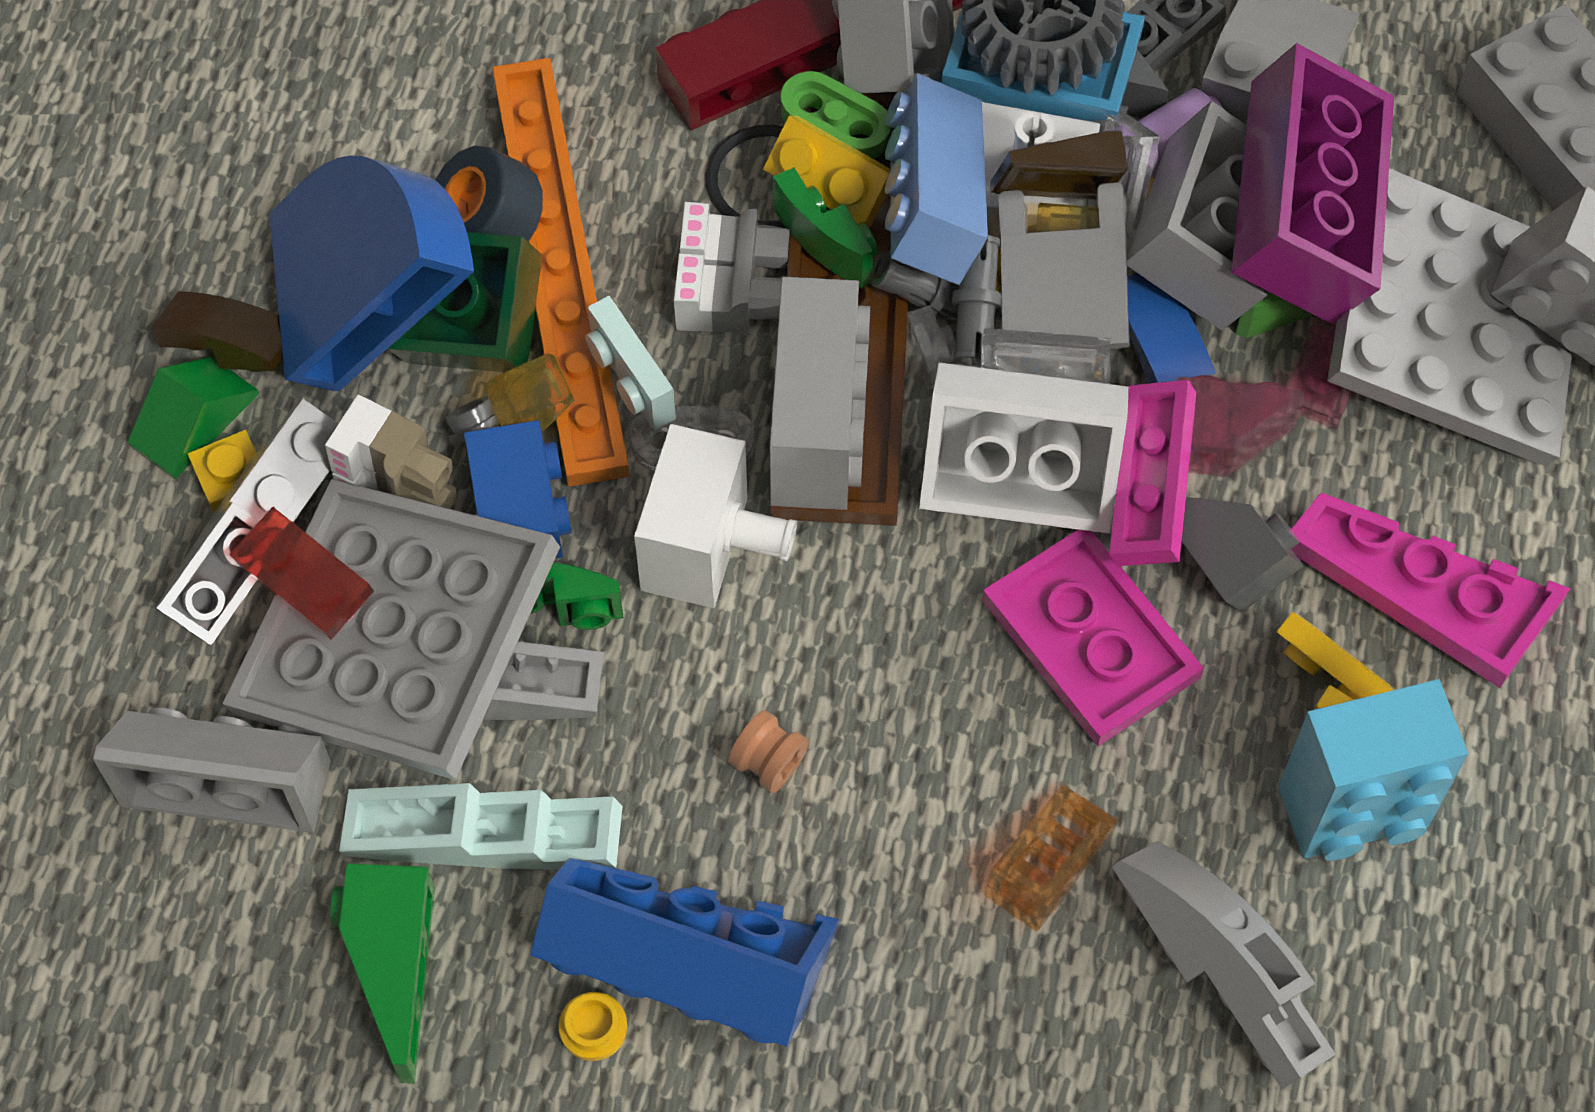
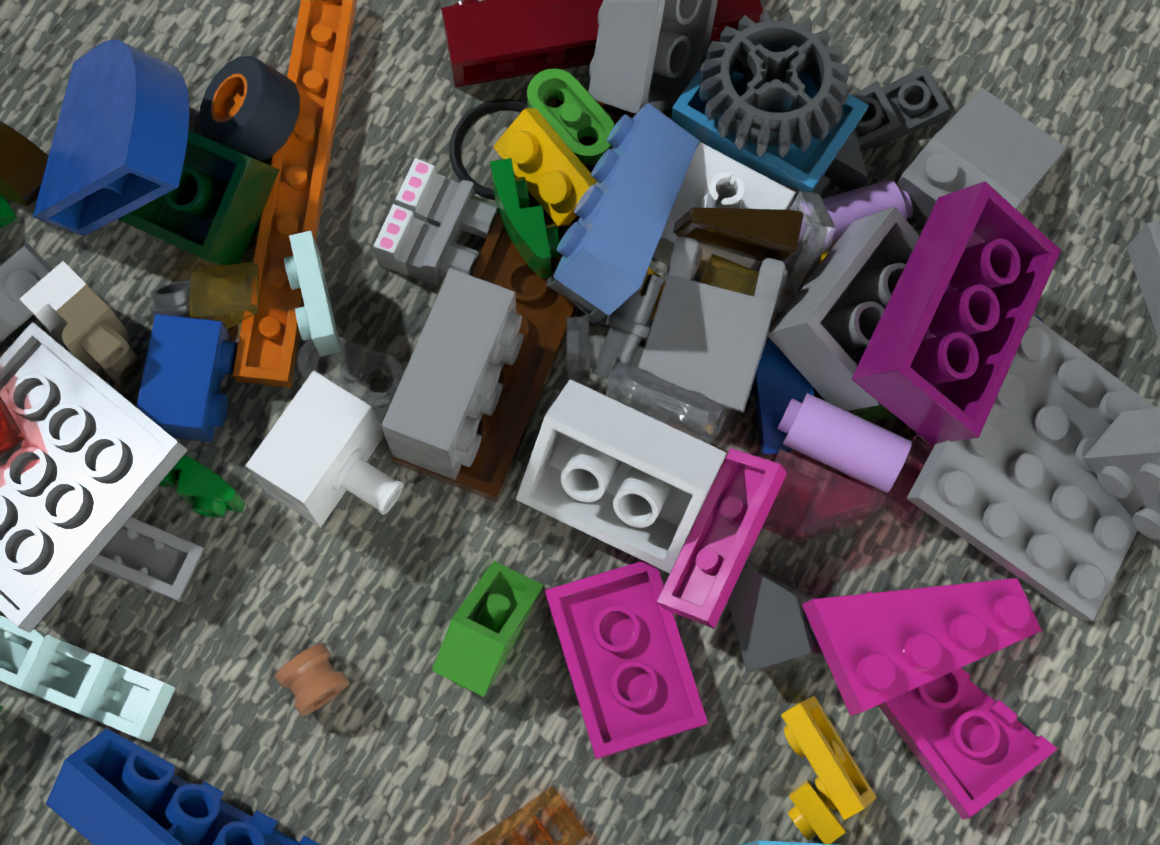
camera: 15 degrees right, 10 degrees up
none -> bright green slope [432,561,544,697]
none -> lavender brick [777,393,912,493]
none -> dark pink wing [801,578,1042,716]

